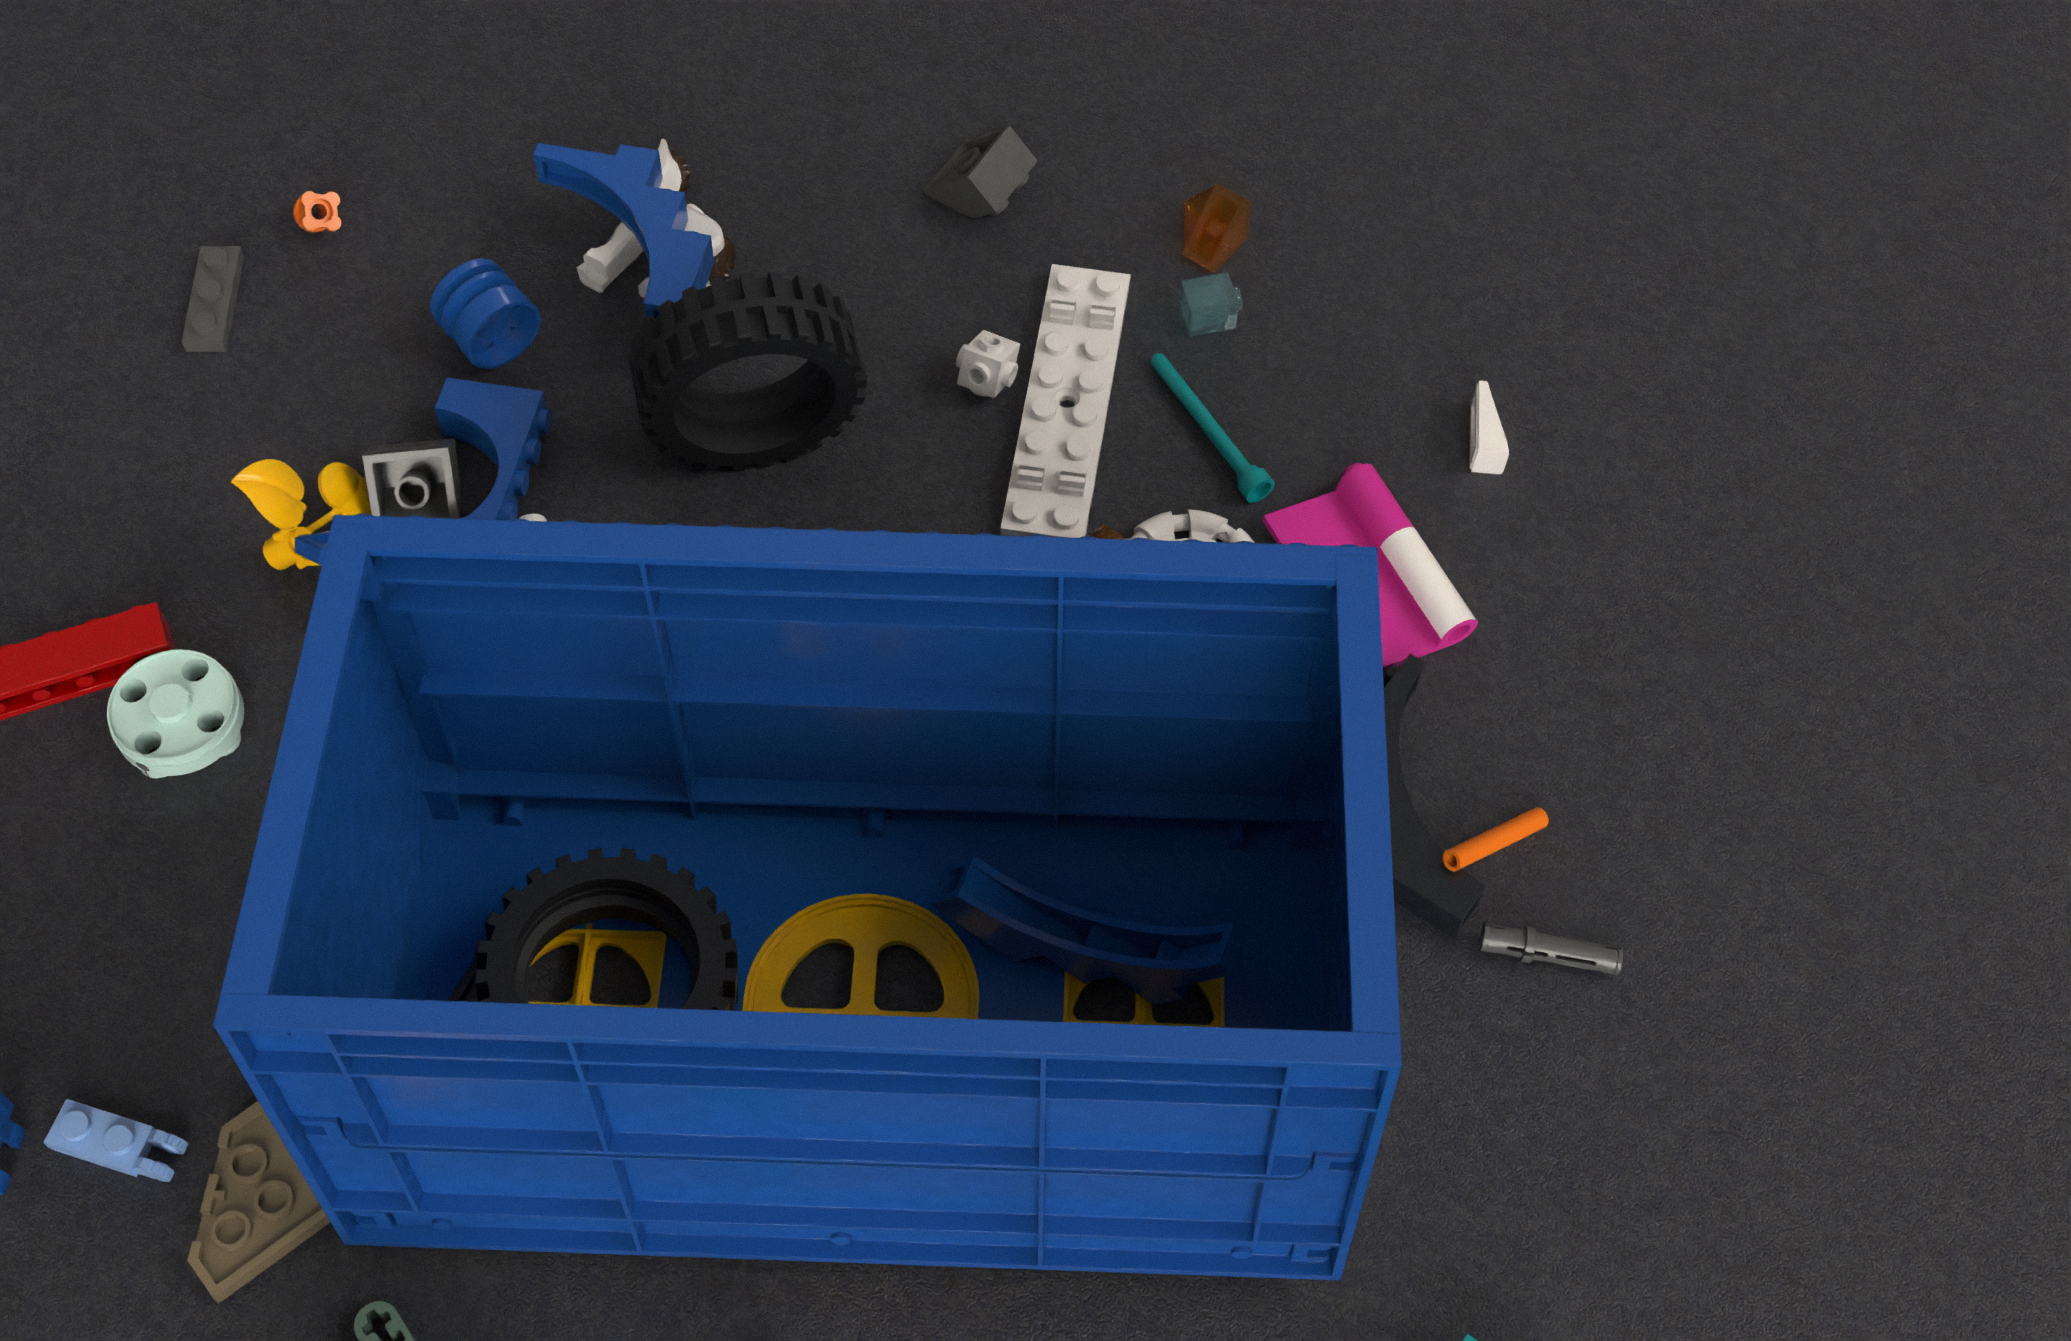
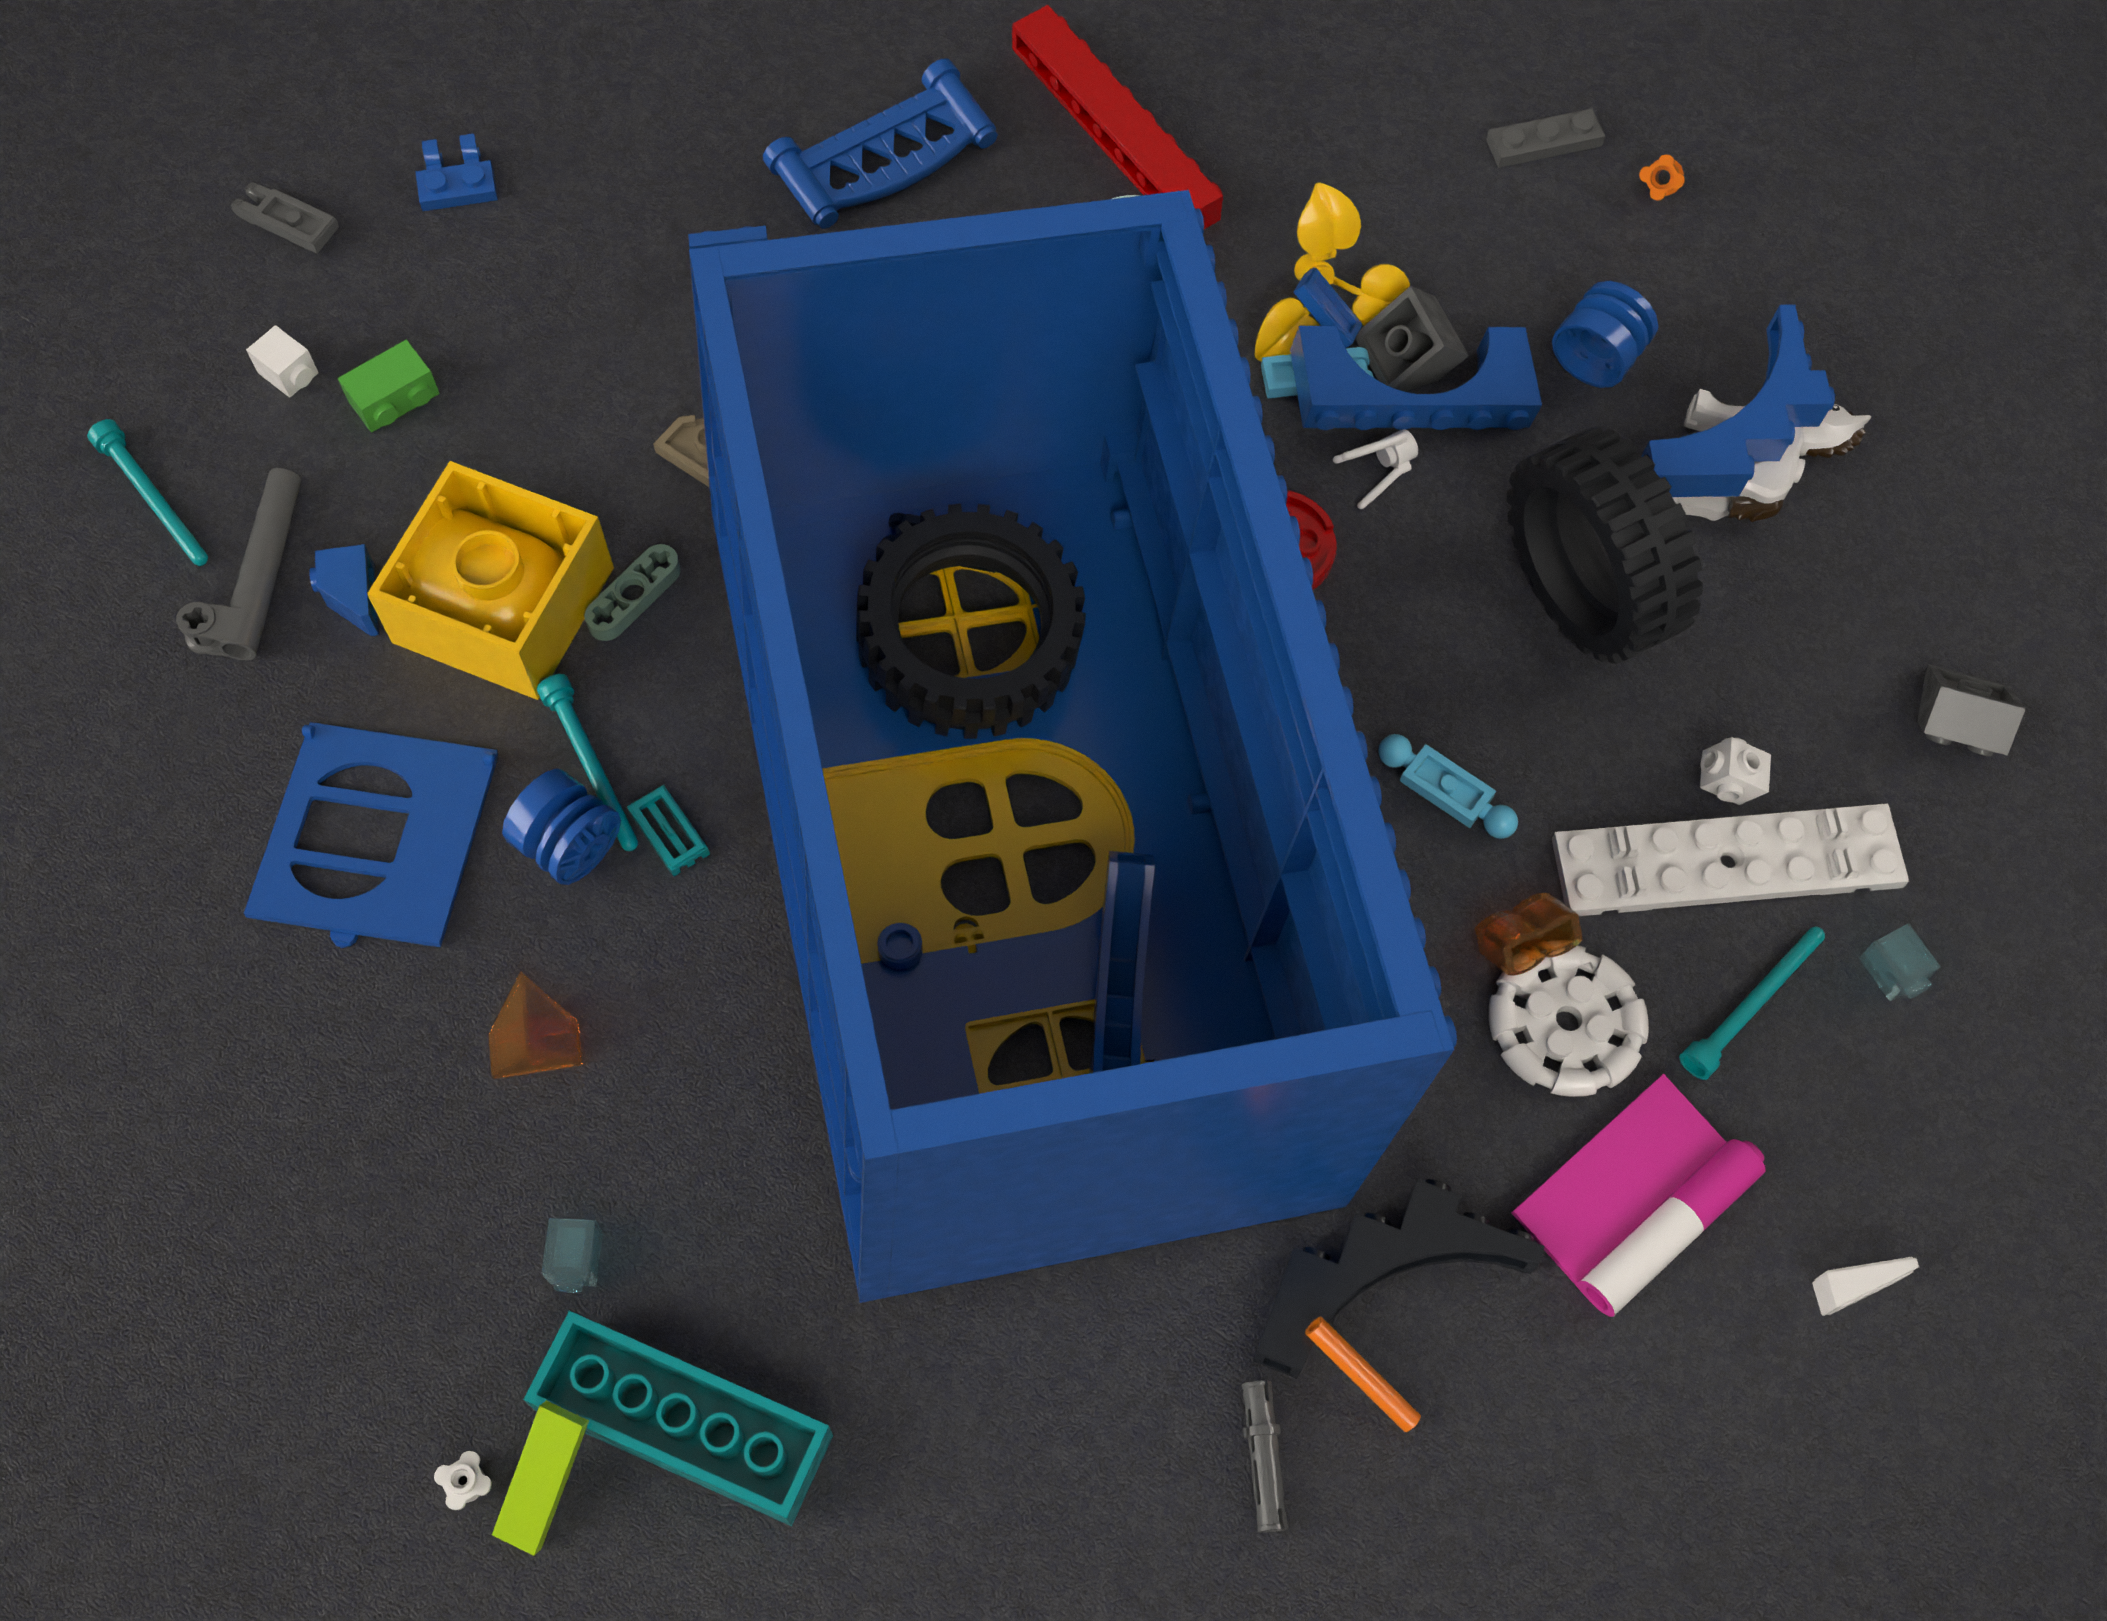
camera: 75 degrees right, 5 degrees up
clear orange slope [1181,183,1252,273] -> none

